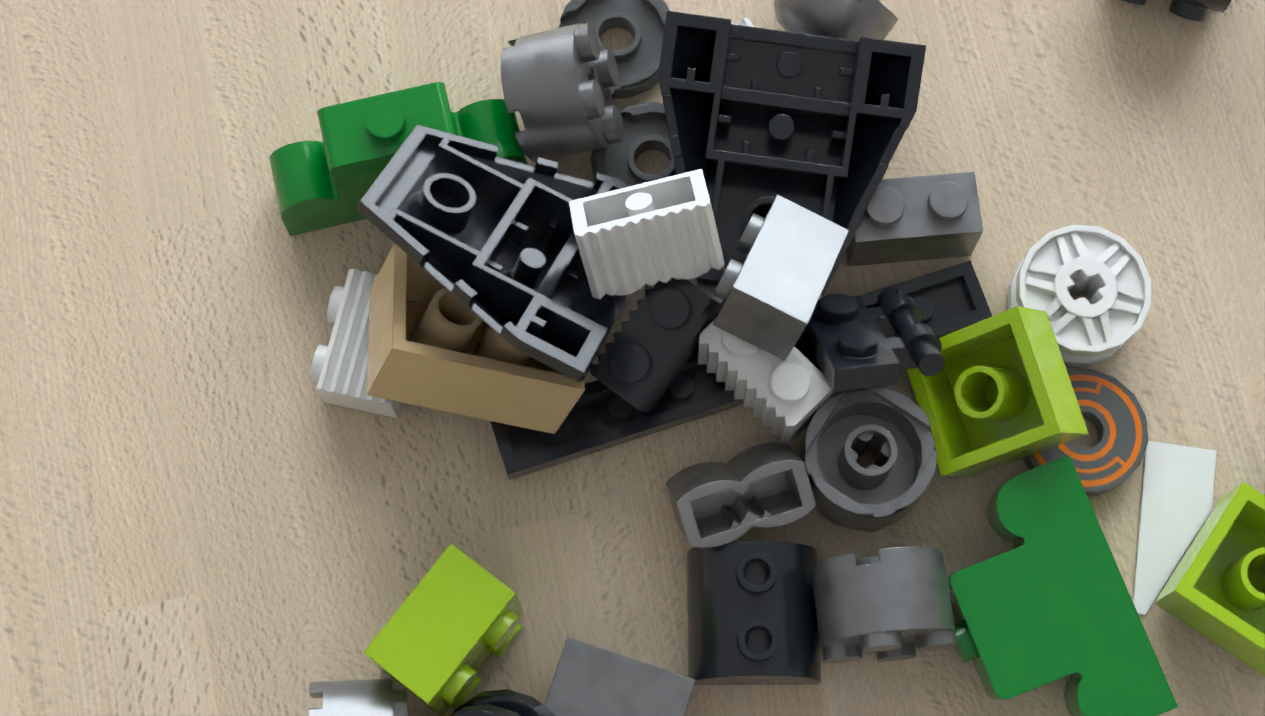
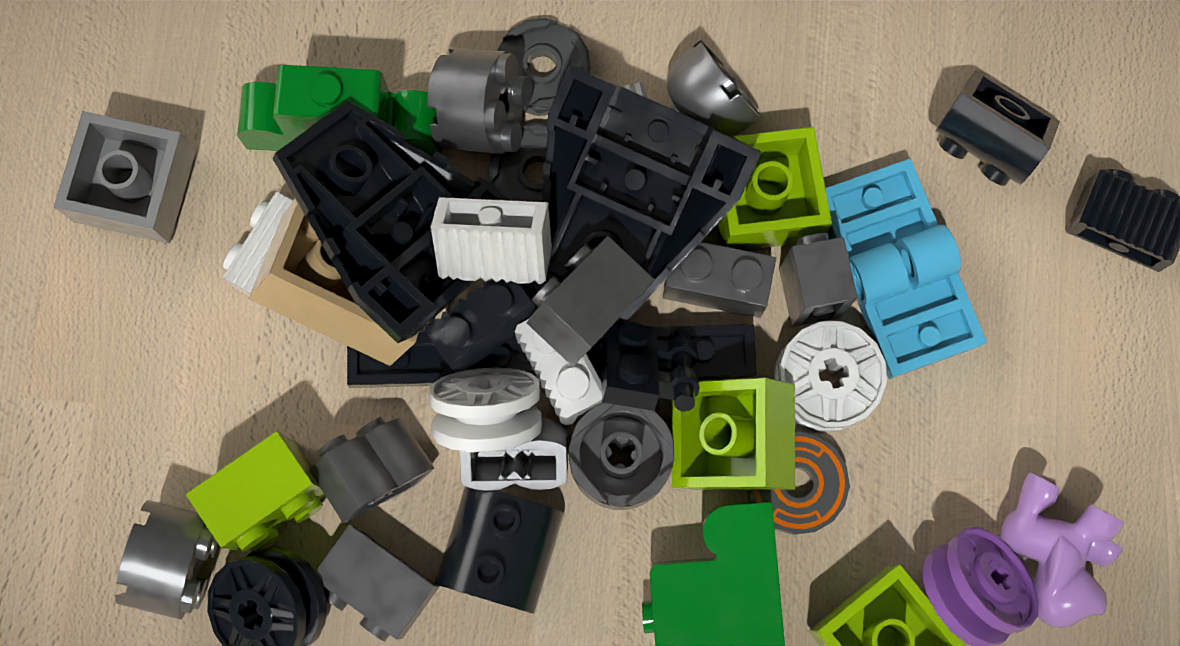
camera: 15 degrees right, 5 degrees up
flat silver brick [812,546,957,663] -> none
white sticker [1133,441,1217,615] -> none
none -> light grey brick [54,111,196,244]
none -> flat silver brick [309,417,435,523]
none -> white wheel [428,367,542,452]
none -> lime brick [718,127,832,250]
none -> flat silver brick [779,233,858,327]
none -> medium azure plate [826,158,987,380]

